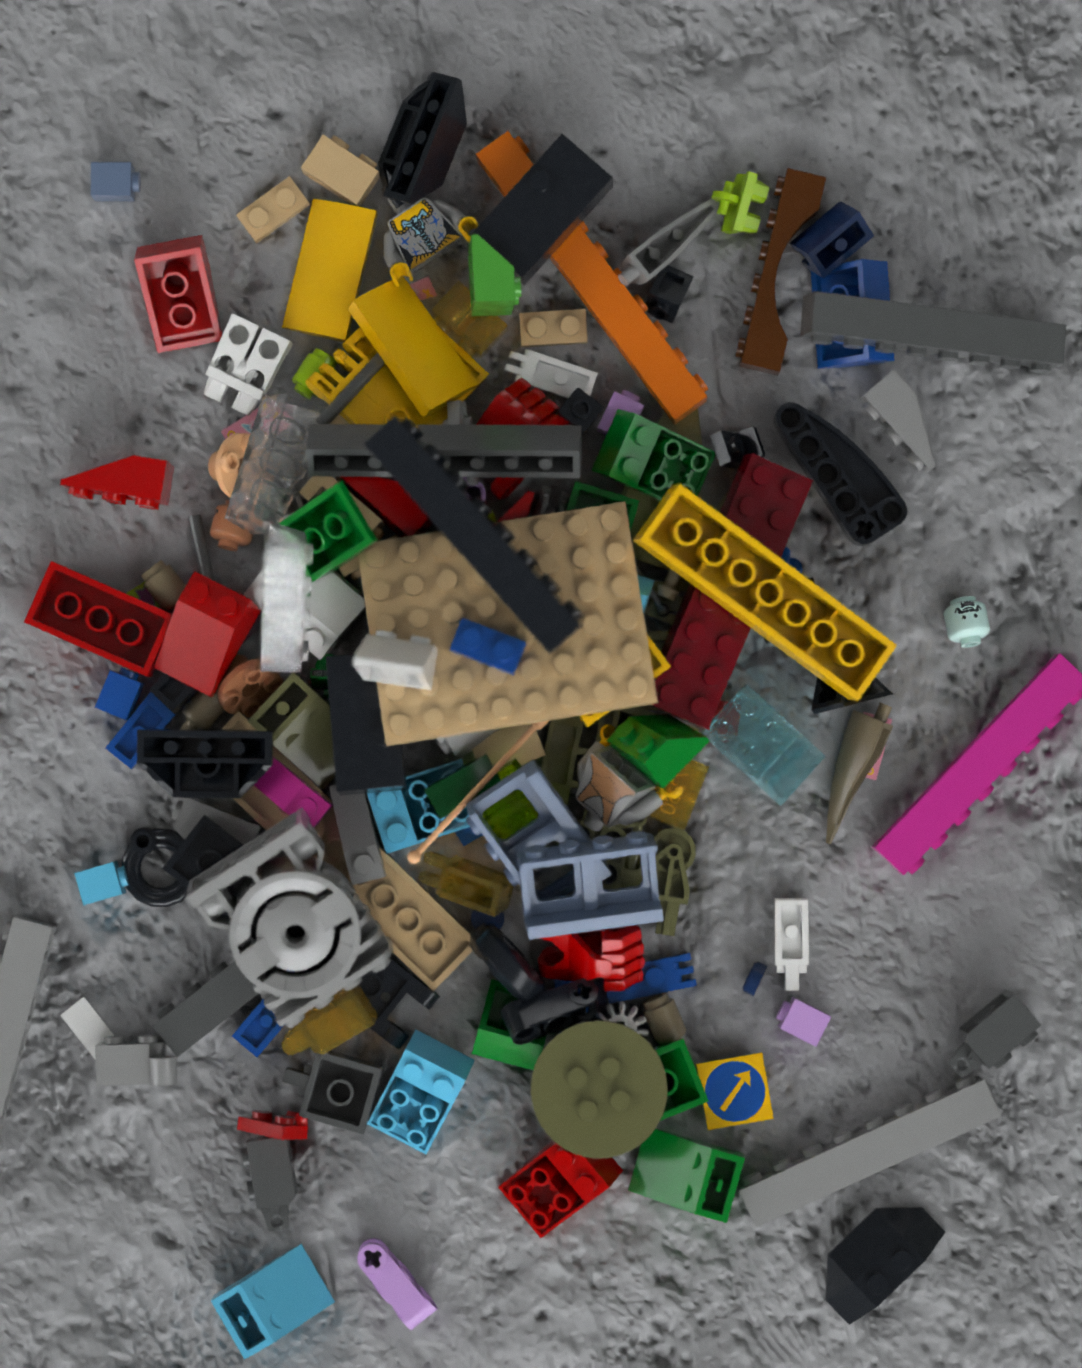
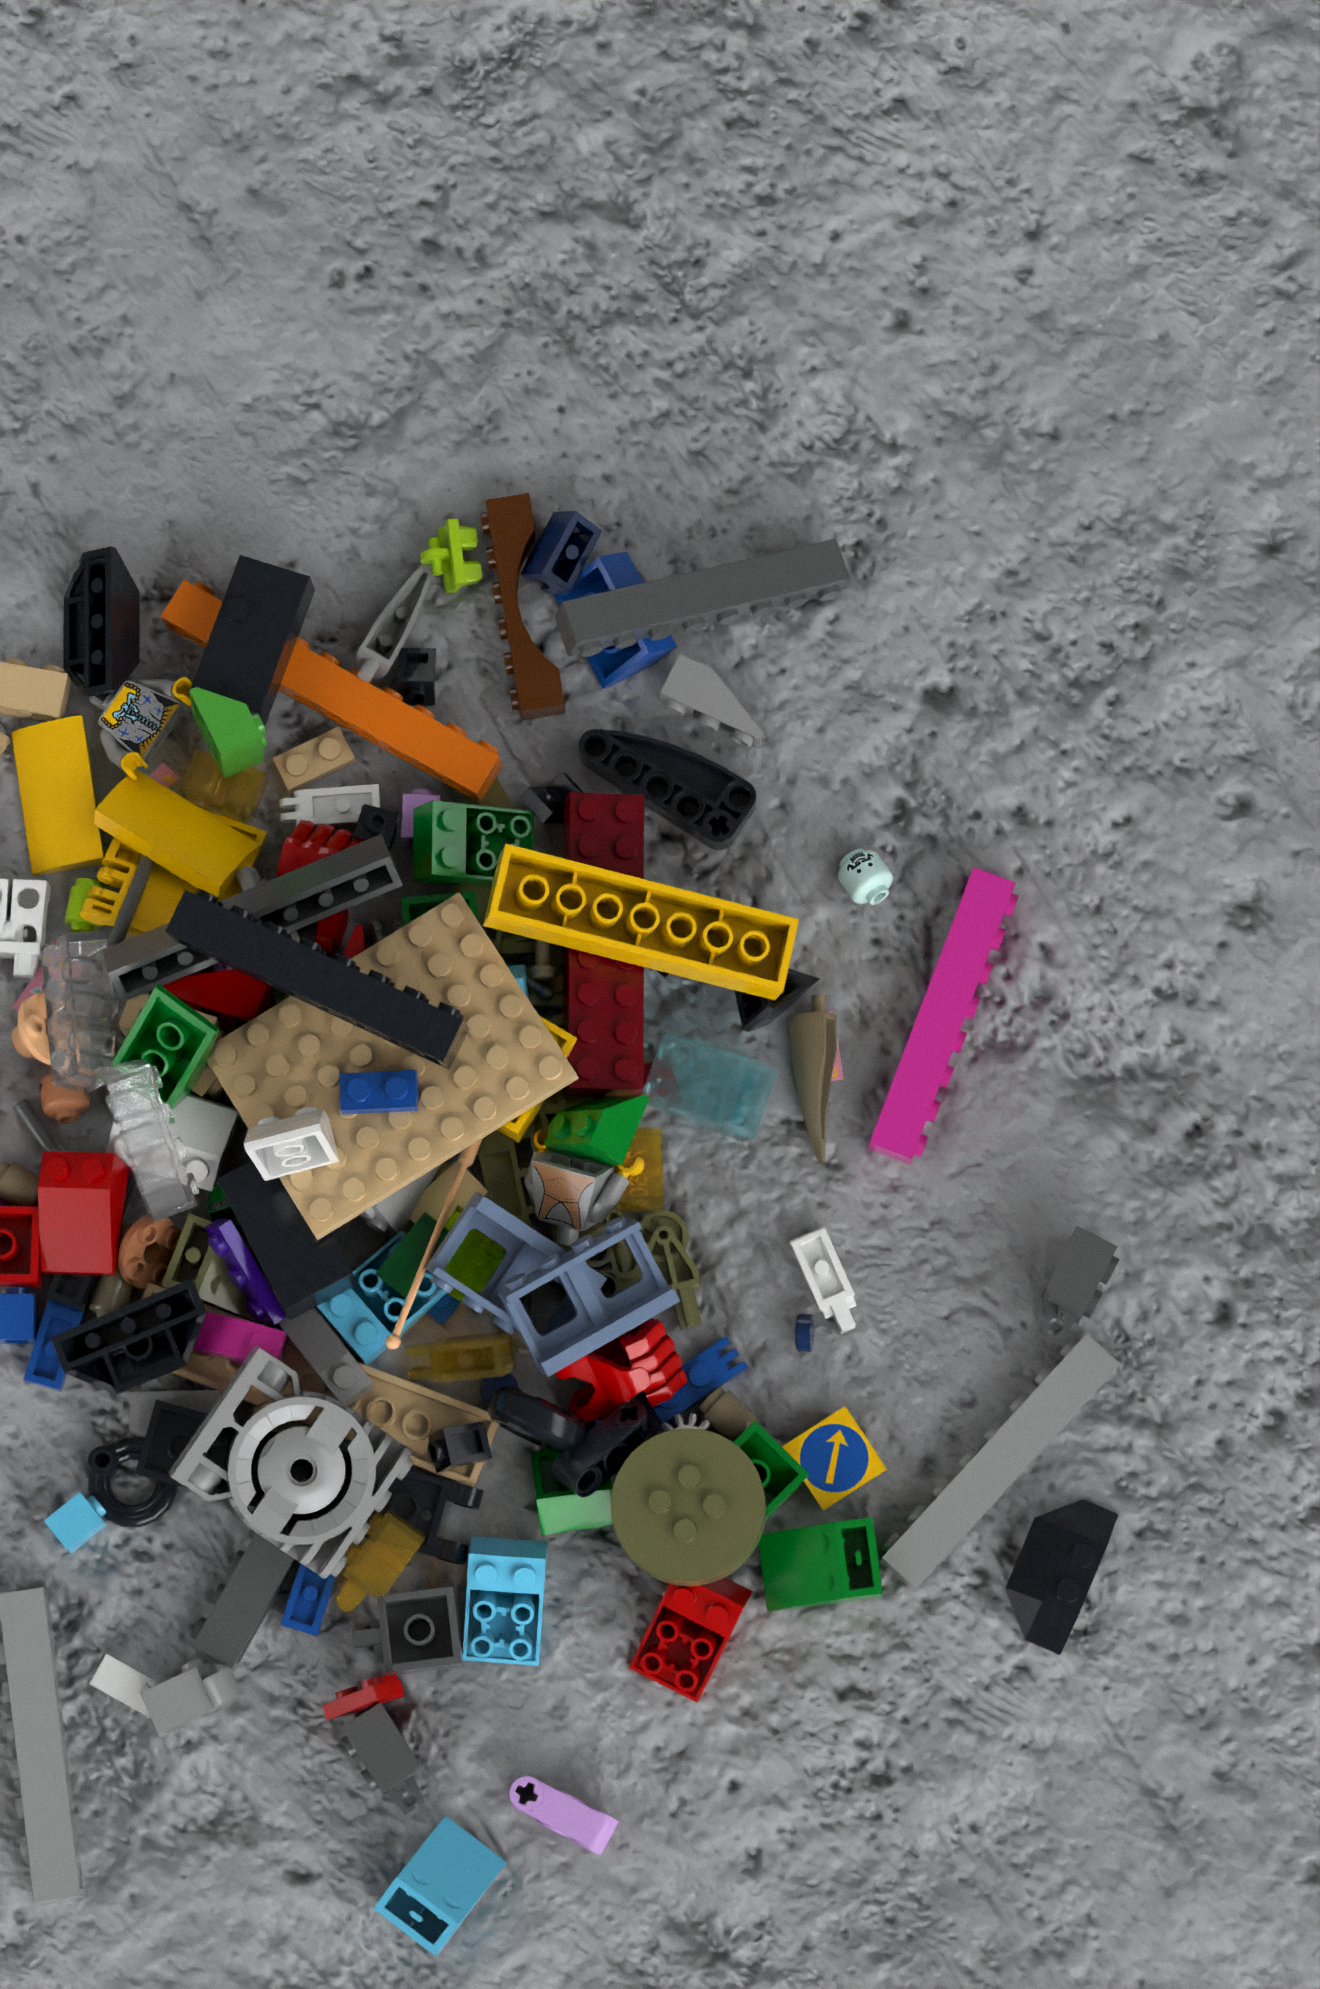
camera: 20 degrees left, 10 degrees down
lavender brick [776,996,831,1047] -> none
none -> dark purple plate [205,1219,287,1325]
none -> black bracket [428,1421,492,1473]

